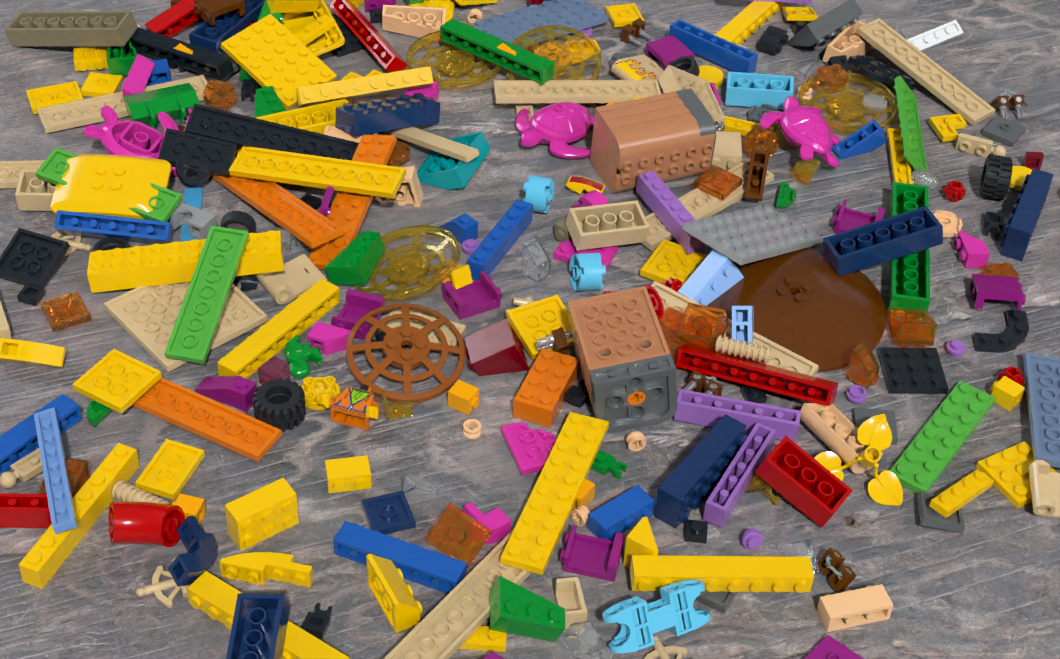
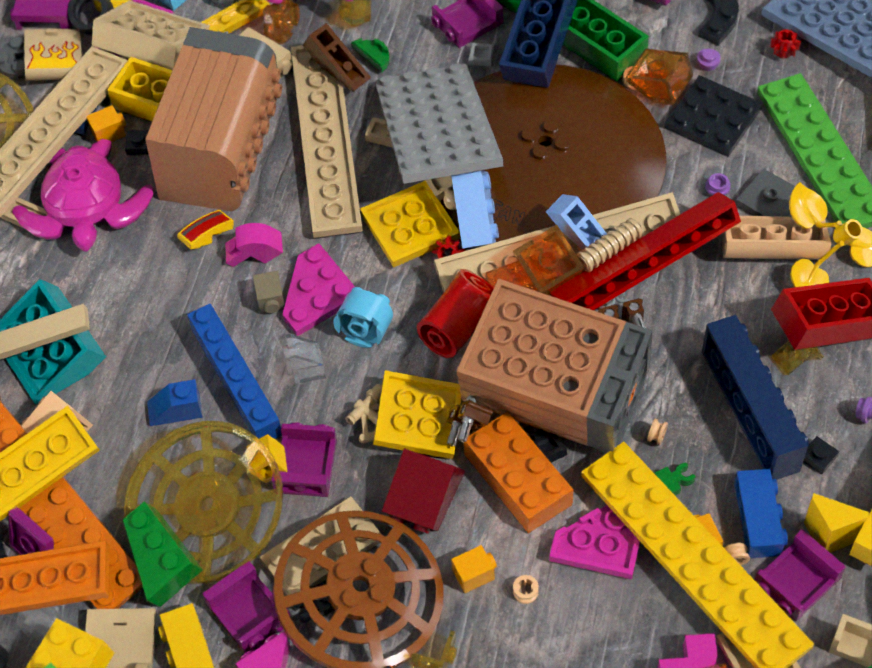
camera: 50 degrees left, 15 degrees up
medium lavender plate [462,239,480,256] -> none
medium azure brick [523,175,555,214] -> none
tan brick [566,200,650,251] -> none
medium lavender brick [636,170,705,254] -> none
medium lavender brick [674,389,801,442] -> none
clear orange plate [693,165,743,200] -> none
medium lavender brick [703,422,776,528] -> none
black plate [741,385,767,404] -> none
clear orange slope [846,341,880,390] -> none
yellow brick [990,376,1025,411] -> none

